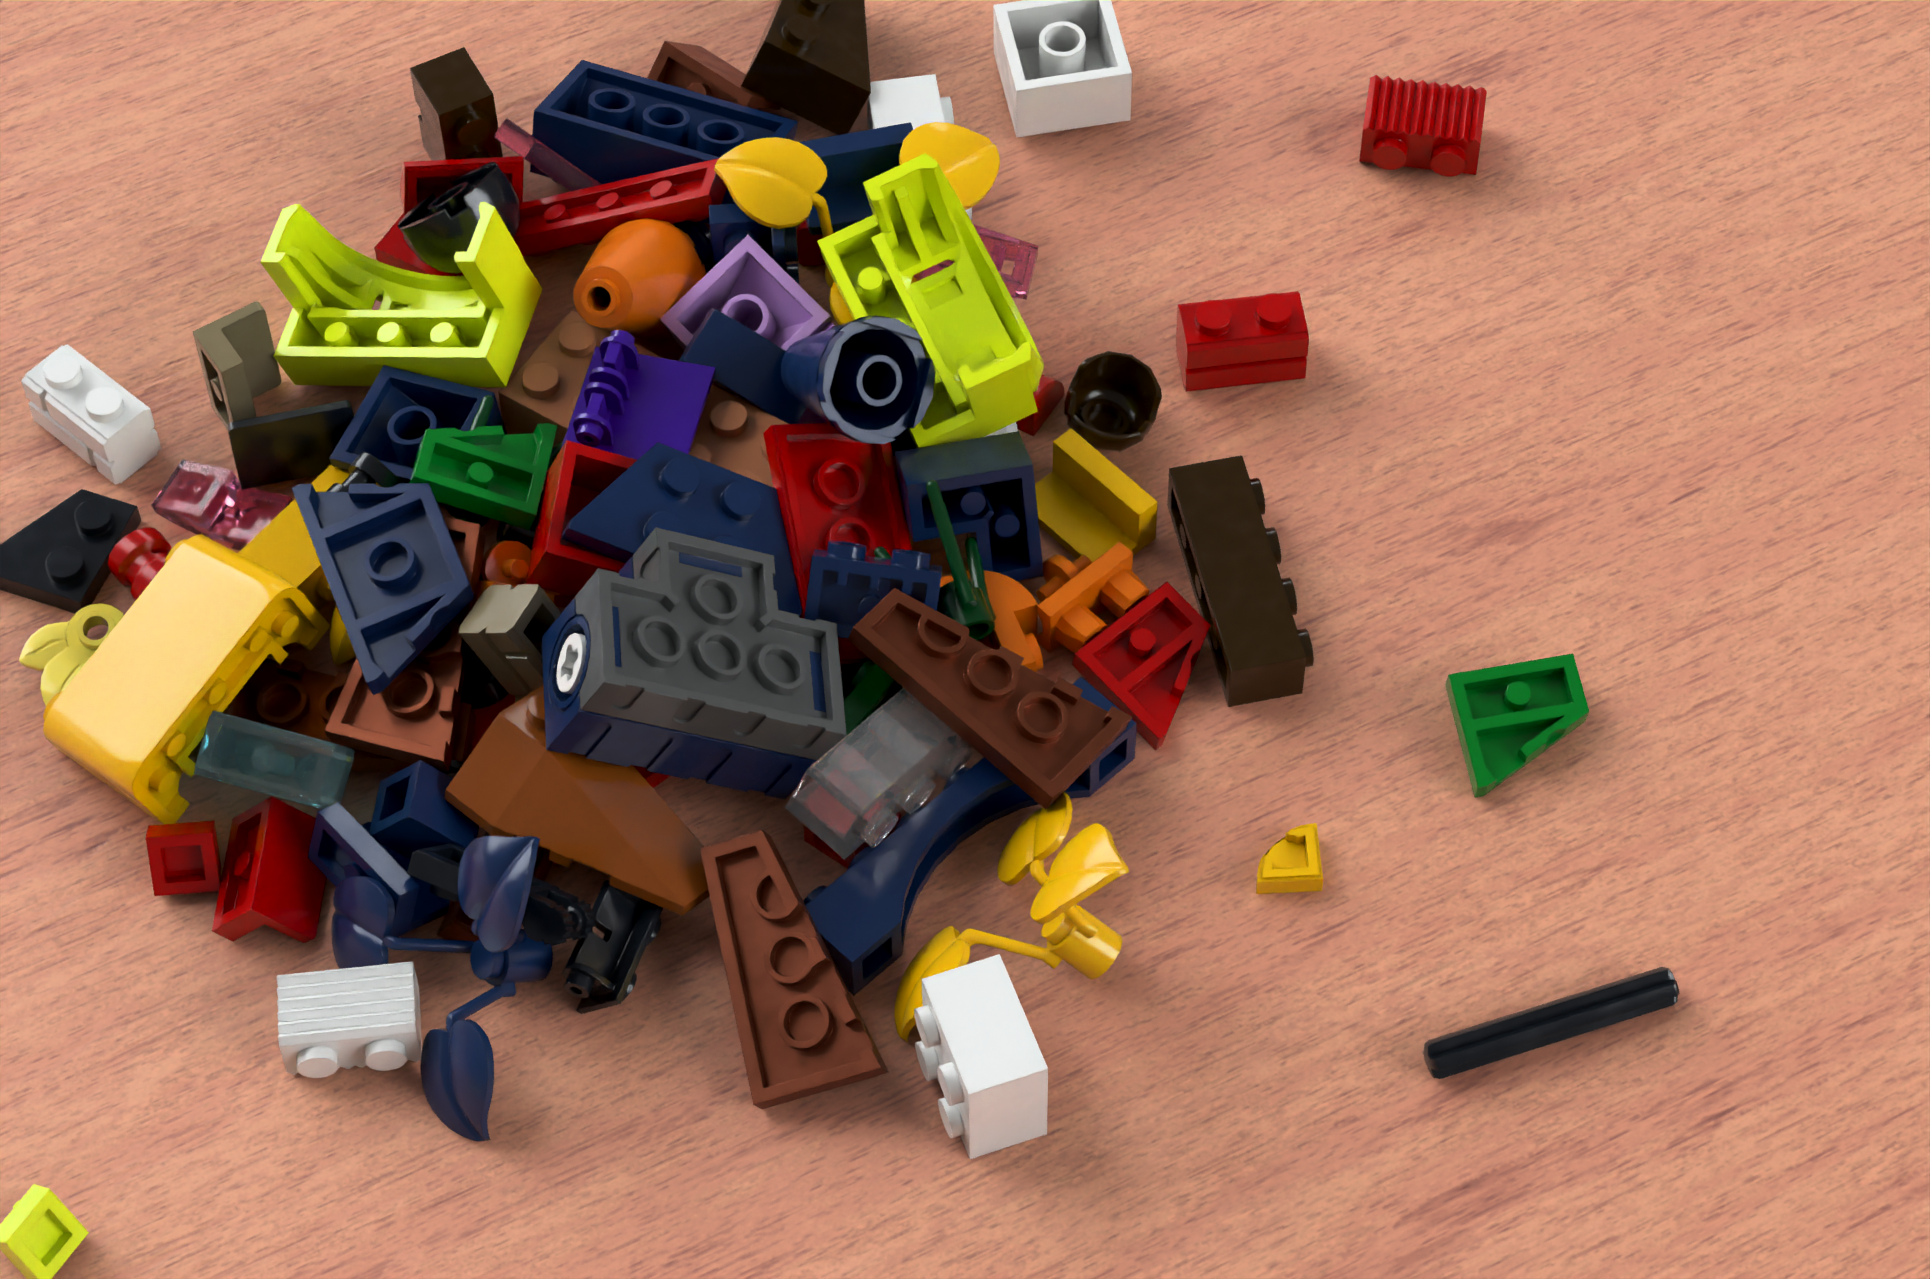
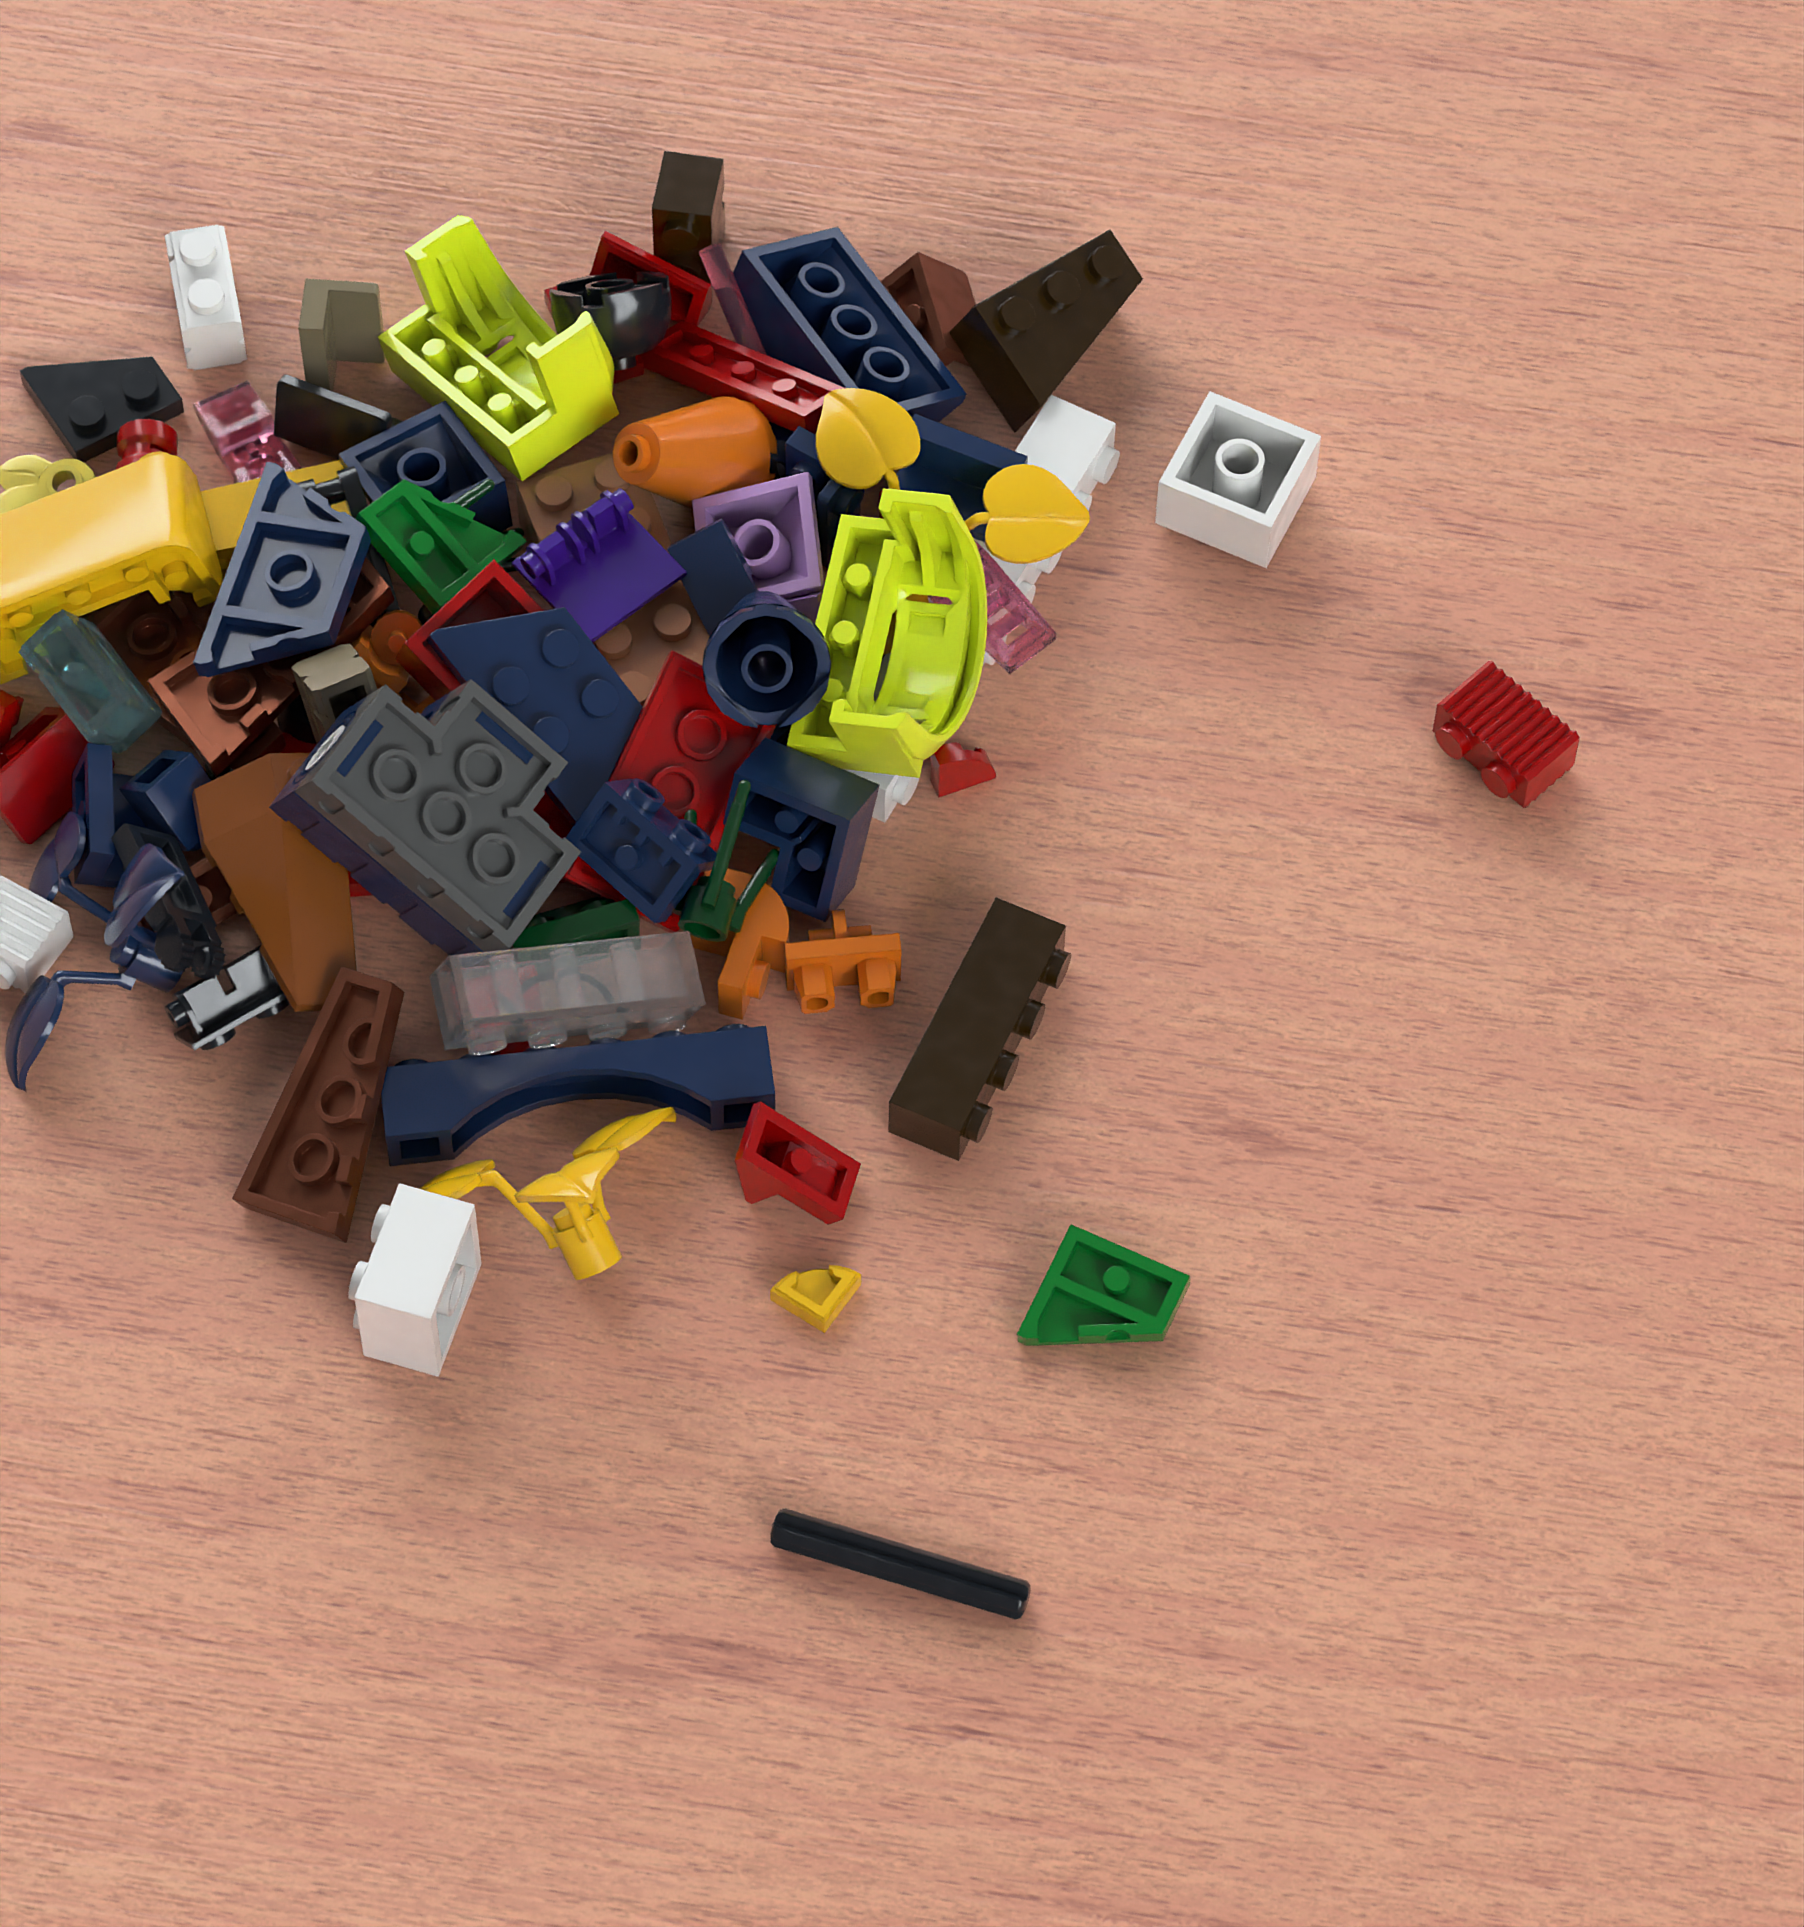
camera: 35 degrees right, 5 degrees up
copper wing [848,588,1132,810] -> none
yellow panel [1035,428,1158,563] -> none
dark brown hair [1064,351,1162,452] -> none
red wing [1072,582,1210,751] -> none
red brick [1176,291,1309,392] -> none
none -> red slope [734,1102,861,1225]

